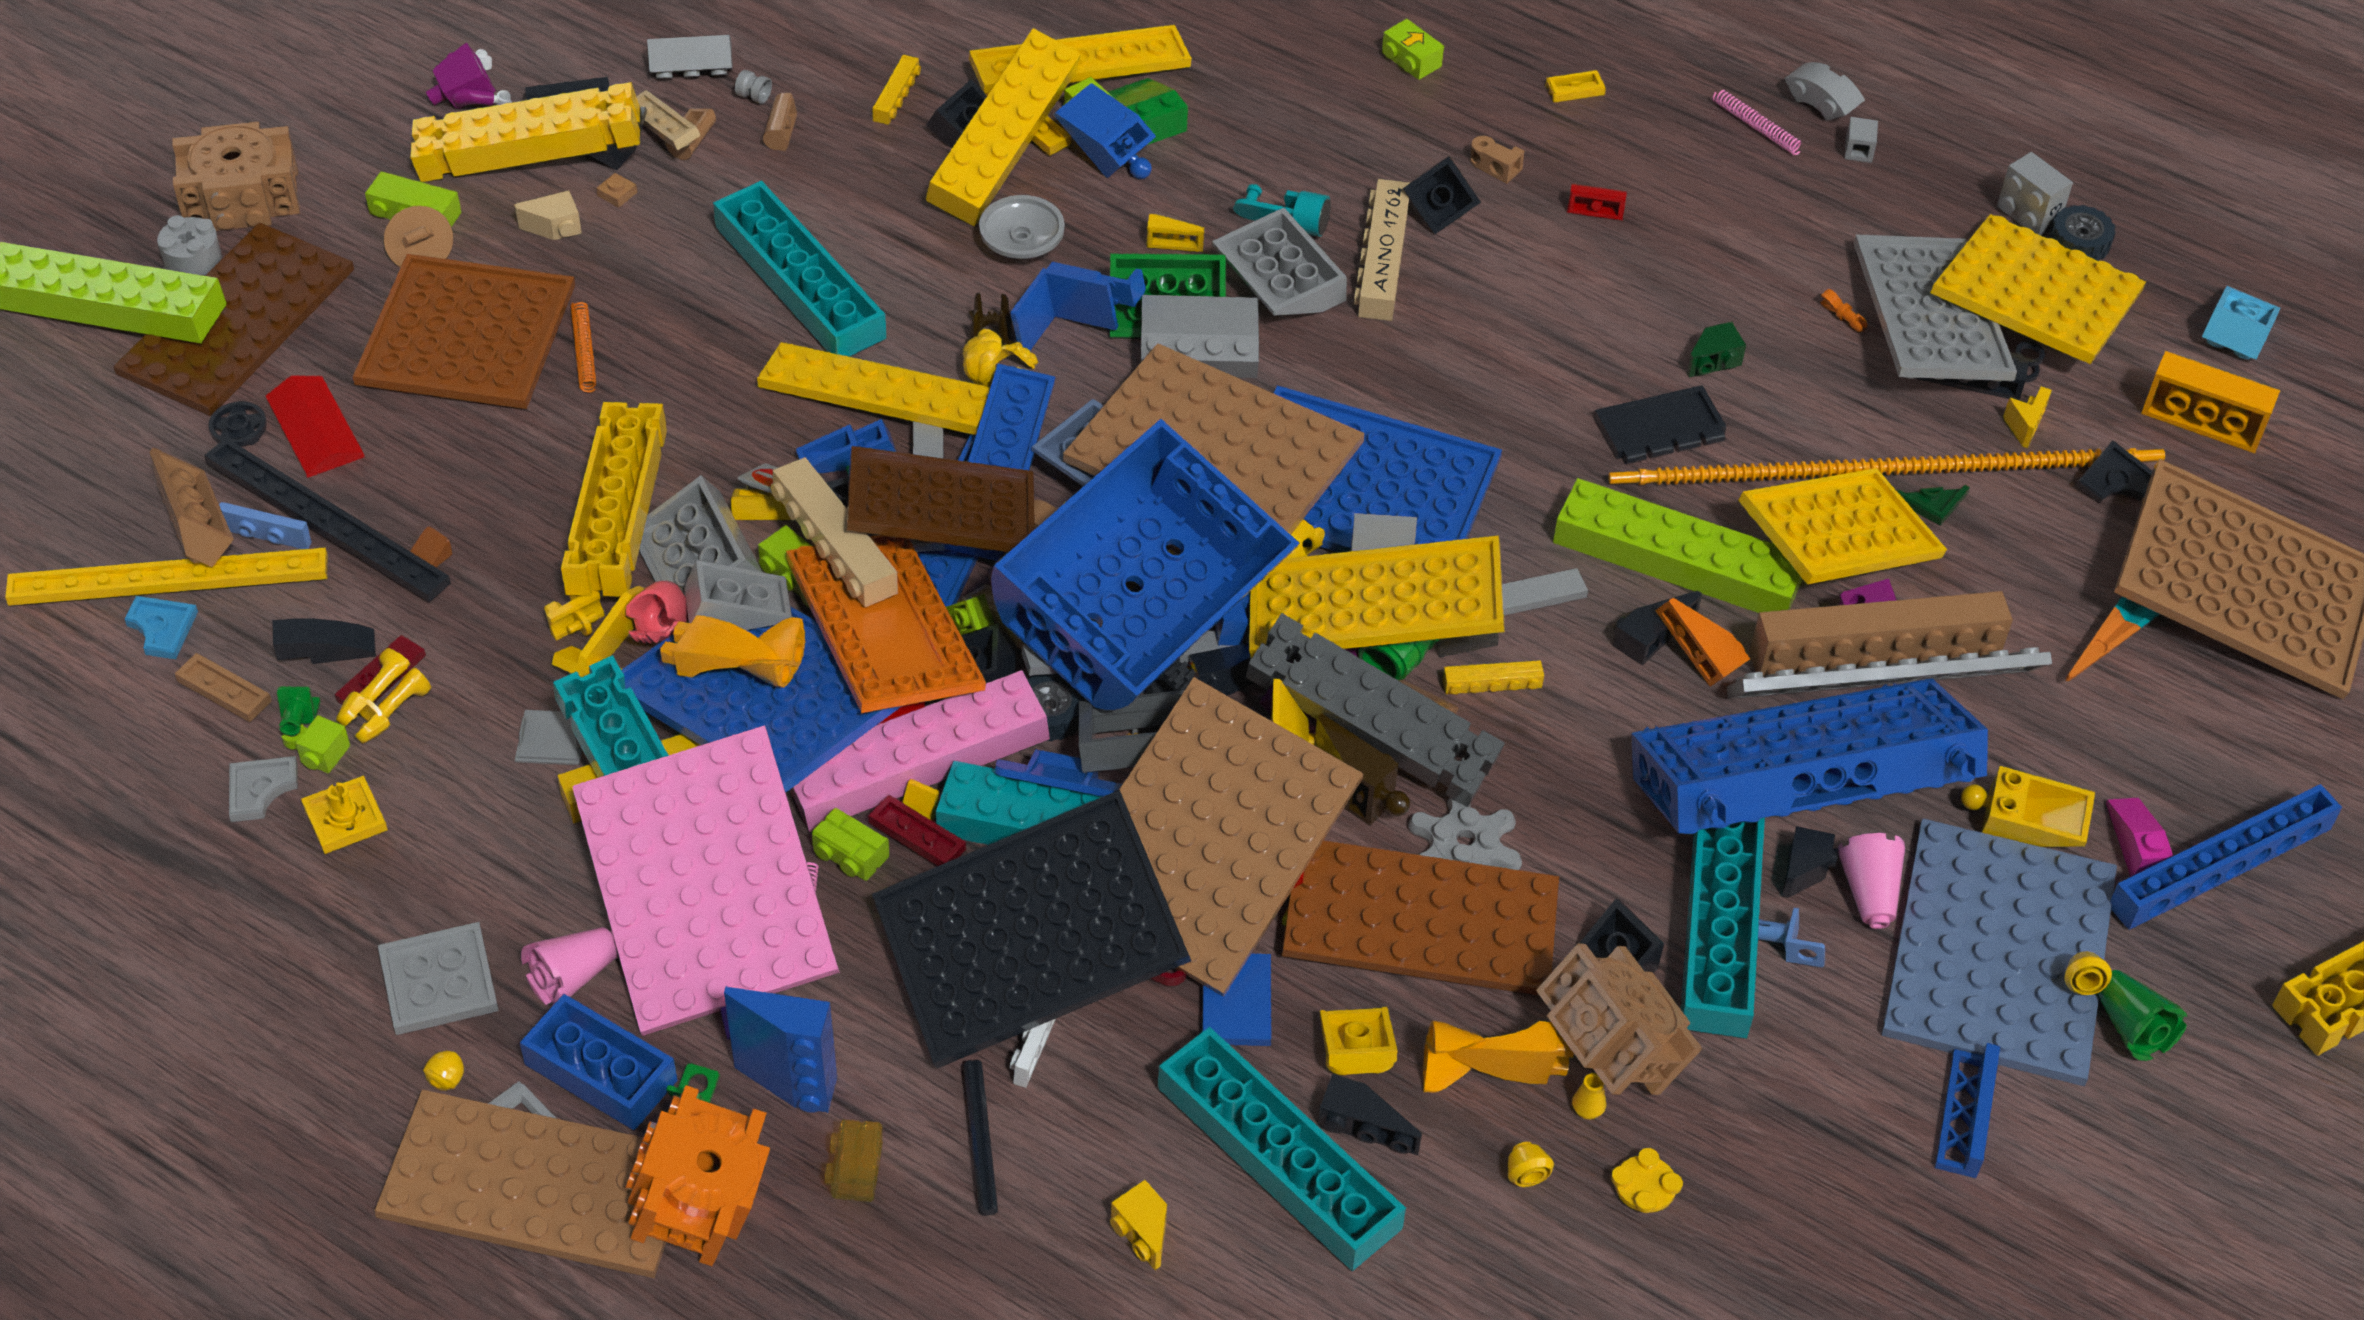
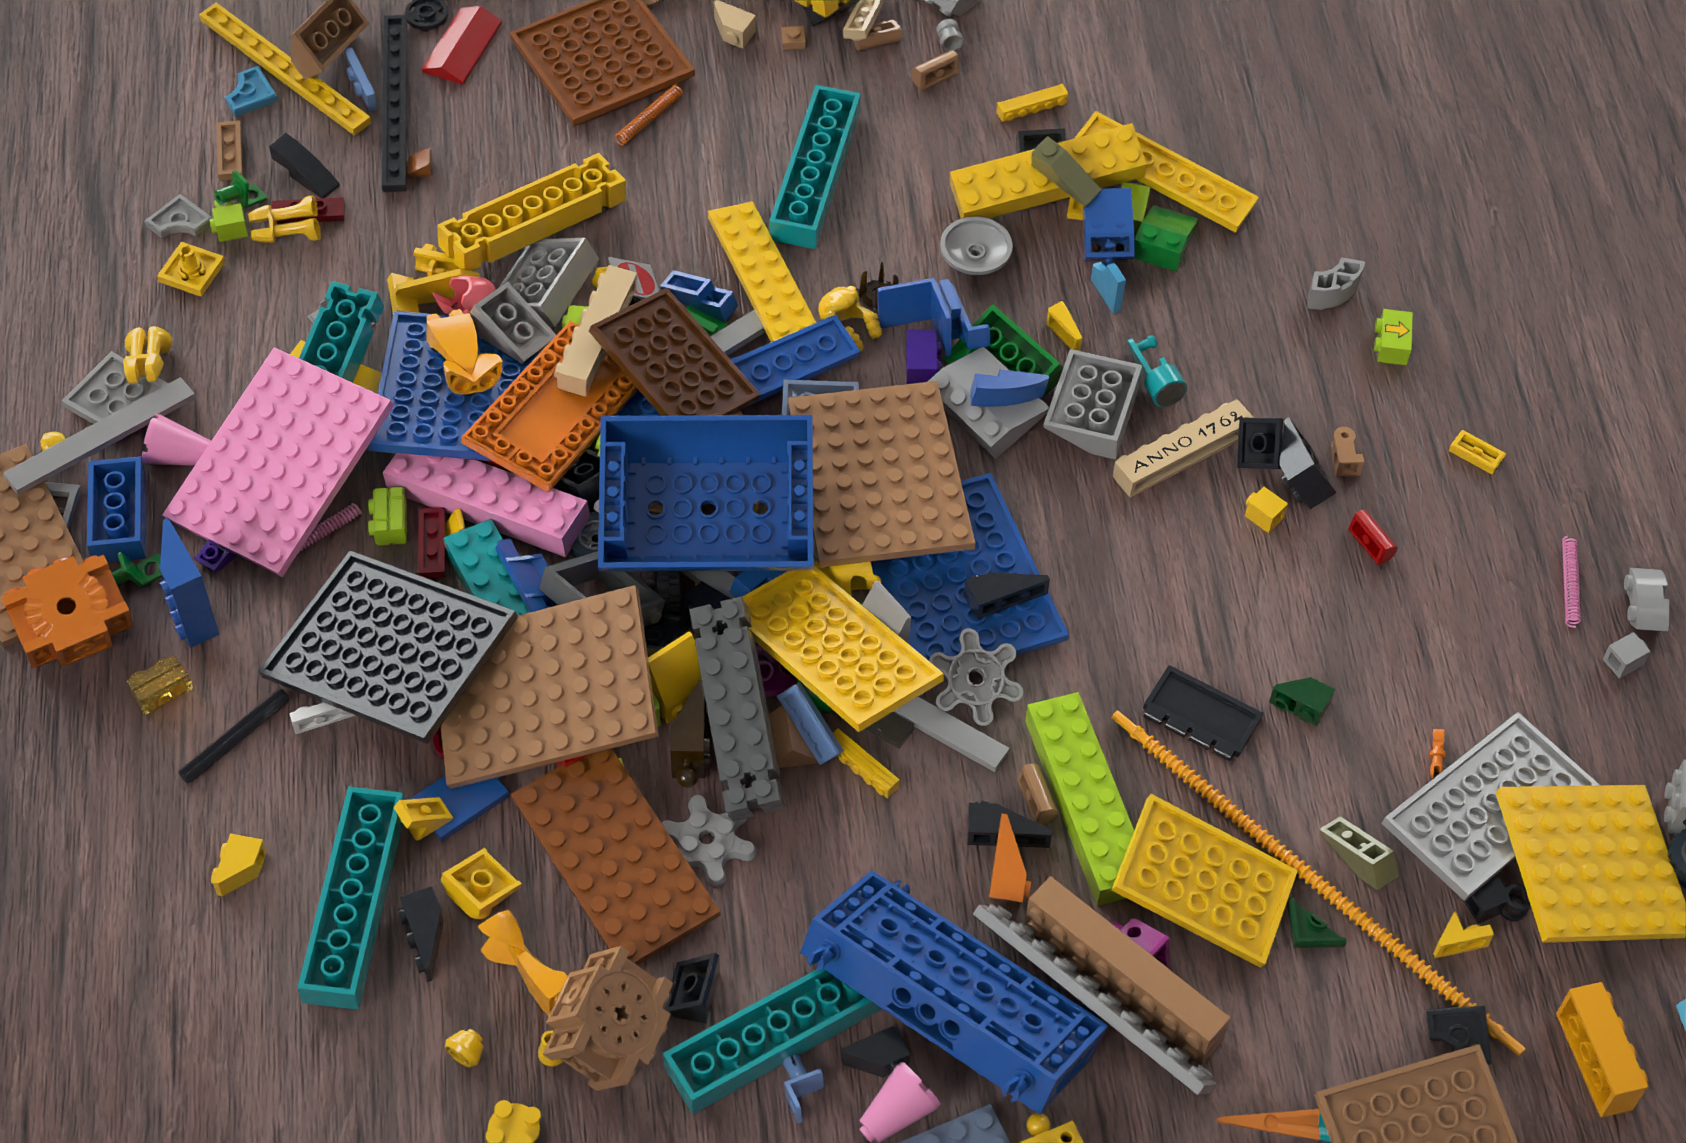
camera: 50 degrees right, 5 degrees up
none -> light grey tile [3,377,195,495]
none -> yellow piece [123,326,173,384]
none -> yellow slope [394,797,453,840]
none -> medium blue plate [777,682,844,765]
none -> dark purple brick [906,330,942,384]
none -> light grey plate [929,628,1023,726]
none -> black slope [964,572,1050,620]
none -> blue slope [970,369,1049,407]
none -> medium nougat brick [1017,763,1058,824]
none -> olive slope [1031,136,1102,207]
none -> dark azure tile [1091,262,1126,314]
none -> yellow brick [1245,487,1288,533]
none -> black slope [1280,417,1336,509]
none -> light grey brick [1307,257,1365,310]
none -> olive slope [1319,816,1399,890]

